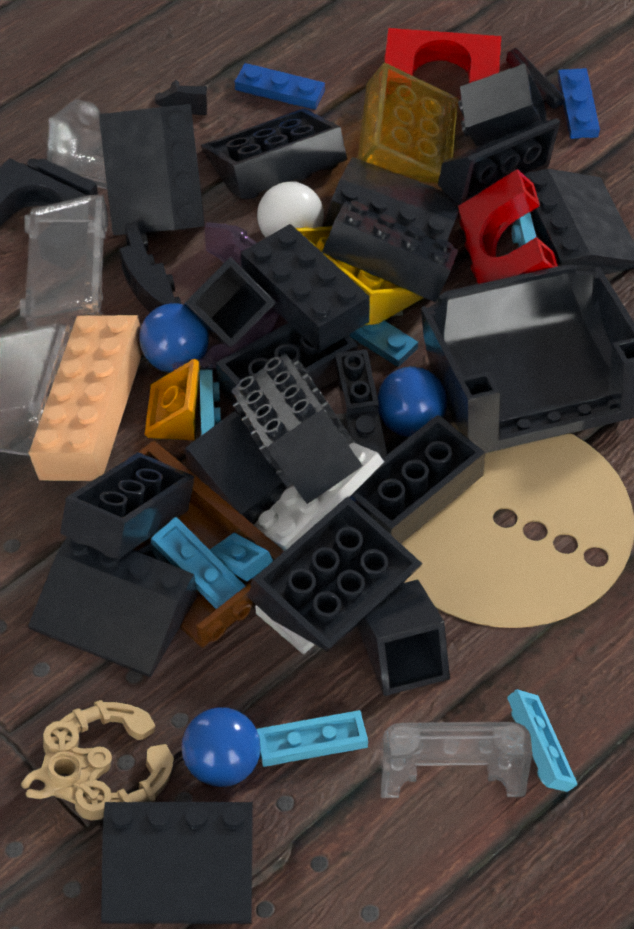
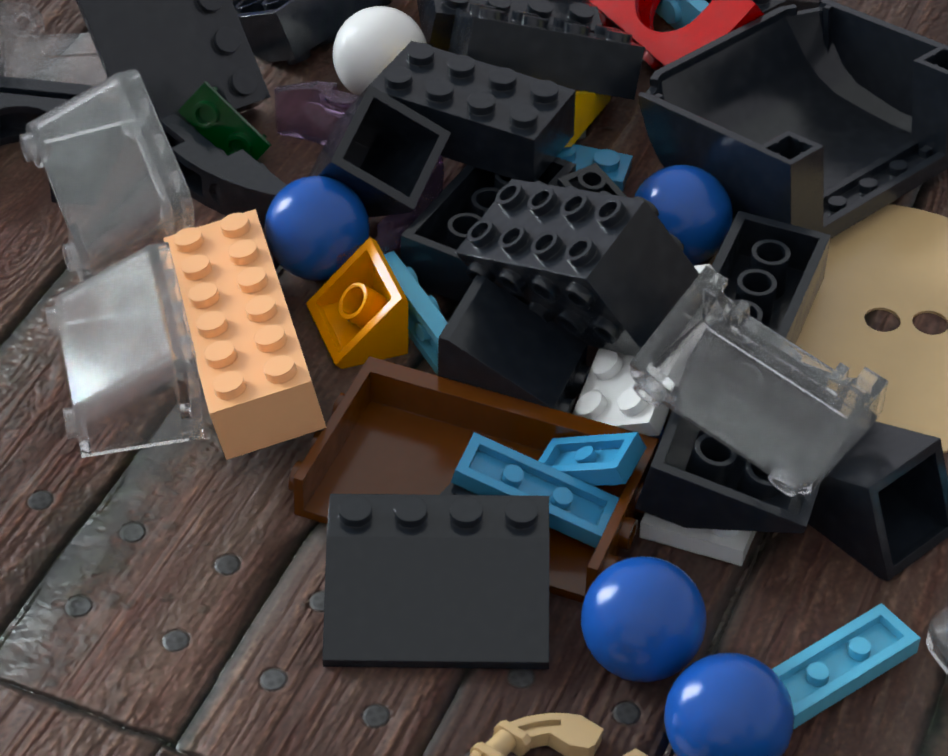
camera: 25 degrees left, 10 degrees down
black brick [60,452,195,559] -> none
none -> dark green hinge [178,81,271,161]
none -> blue piece [581,556,707,682]
none -> clear windscreen [630,266,888,497]

